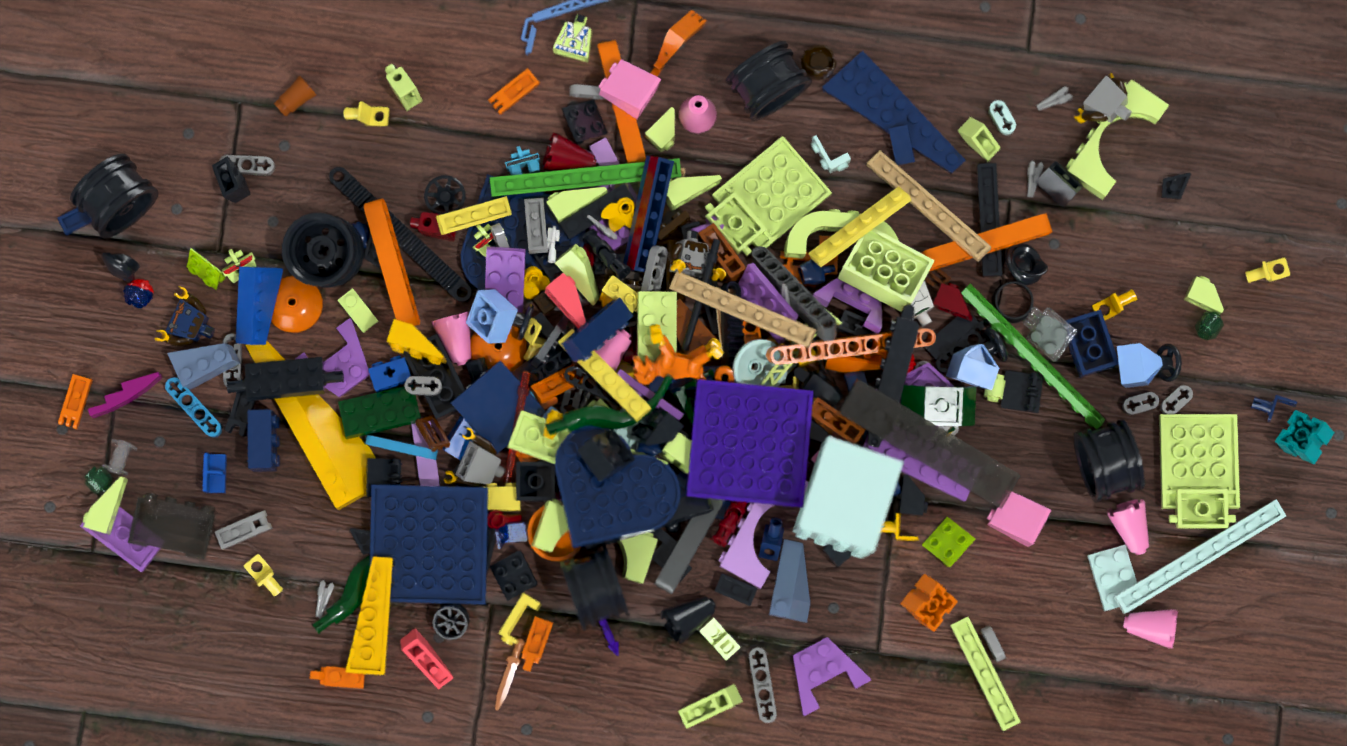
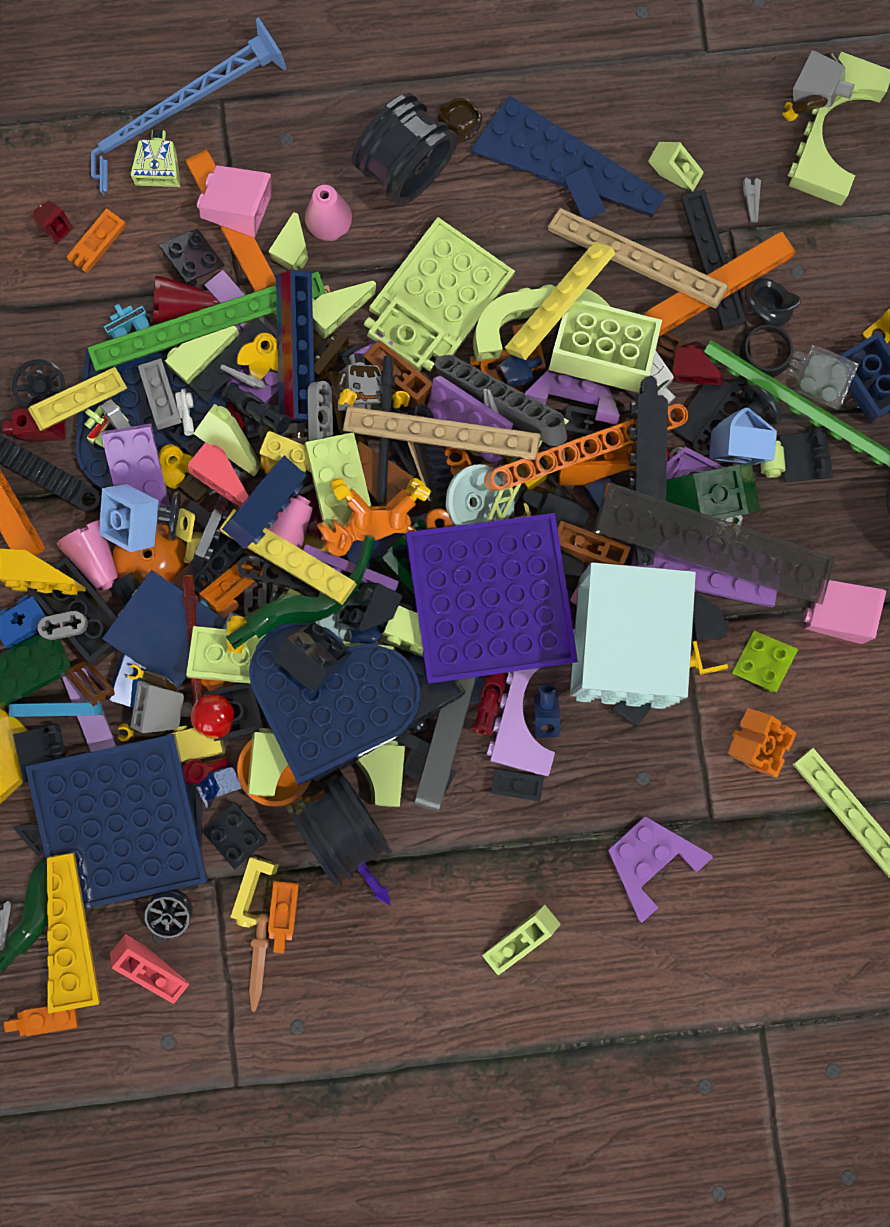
camera: 15 degrees left, 0 degrees up
light grey beam [569,84,605,100] -> none
orange hinge [651,10,706,77] -> none
black cone [660,596,716,645] -> none
yellowish green slope [698,617,740,660] -> none
light grey beam [749,648,776,723] -> none
sand blue wedge [769,539,810,623] -> none
light aqua bracket [811,135,851,173] -> none
light grey beam [980,625,1006,662] -> none
light aqua beam [989,100,1016,135] -> none
light grey piece [1036,87,1072,110] -> none
black brick [1036,161,1084,208] -> none
none -> dark red slope [31,200,73,244]
none -> red hair [190,694,234,739]

